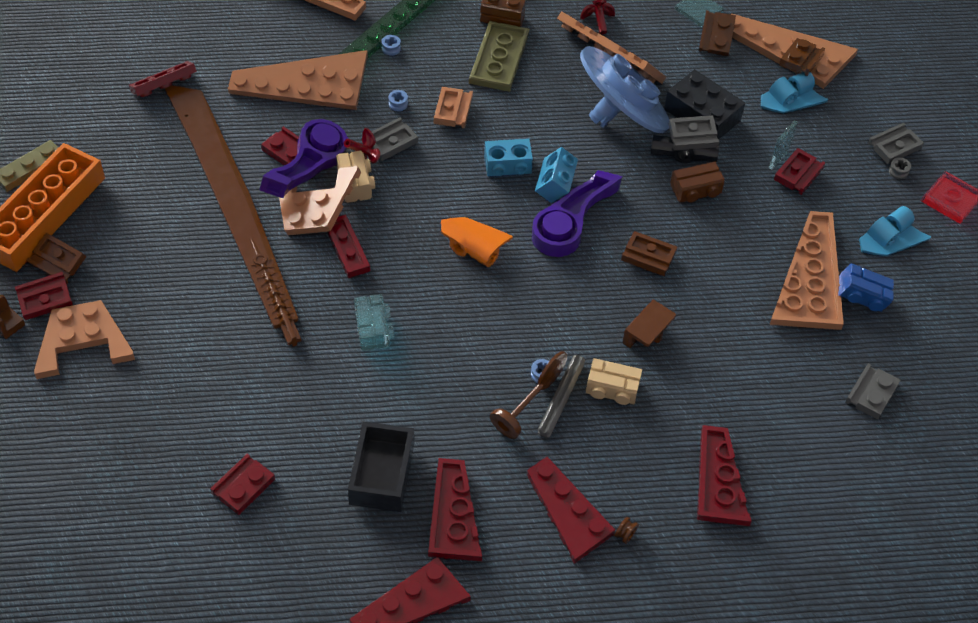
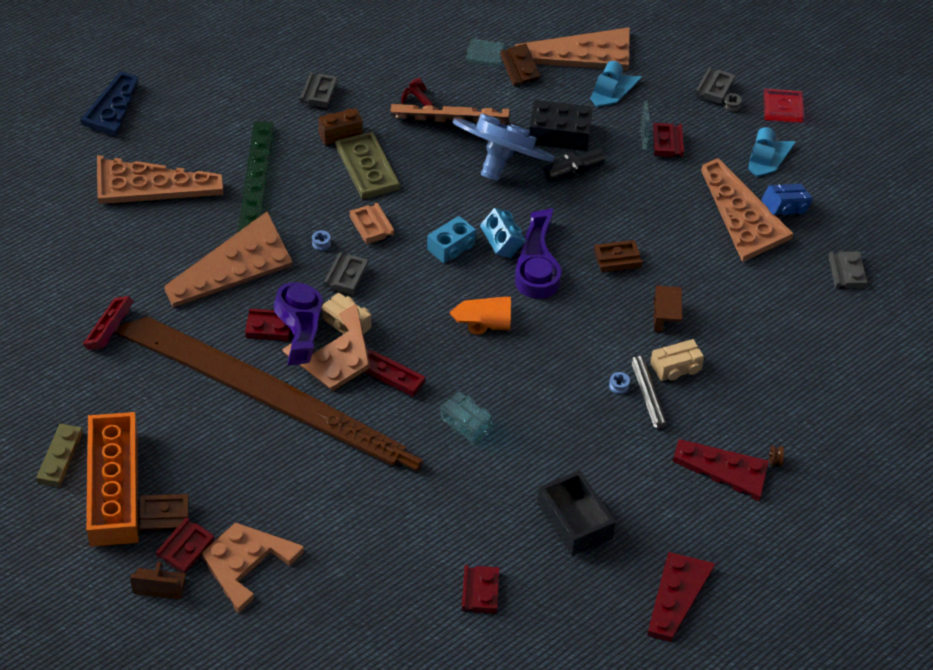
camera: 35 degrees left, 5 degrees down
dark red plant [344,128,380,164] -> none
medium blue bush [382,35,401,56] -> none
dark red wing [428,458,482,561] -> none
reddish brown piece [489,351,568,439] -> none
dark grey plate [668,115,719,150] -> none
reddish brown brick [670,162,725,203] -> none
dark red wing [697,425,752,526] -> none
reddish brown plate [779,38,825,76] -> none

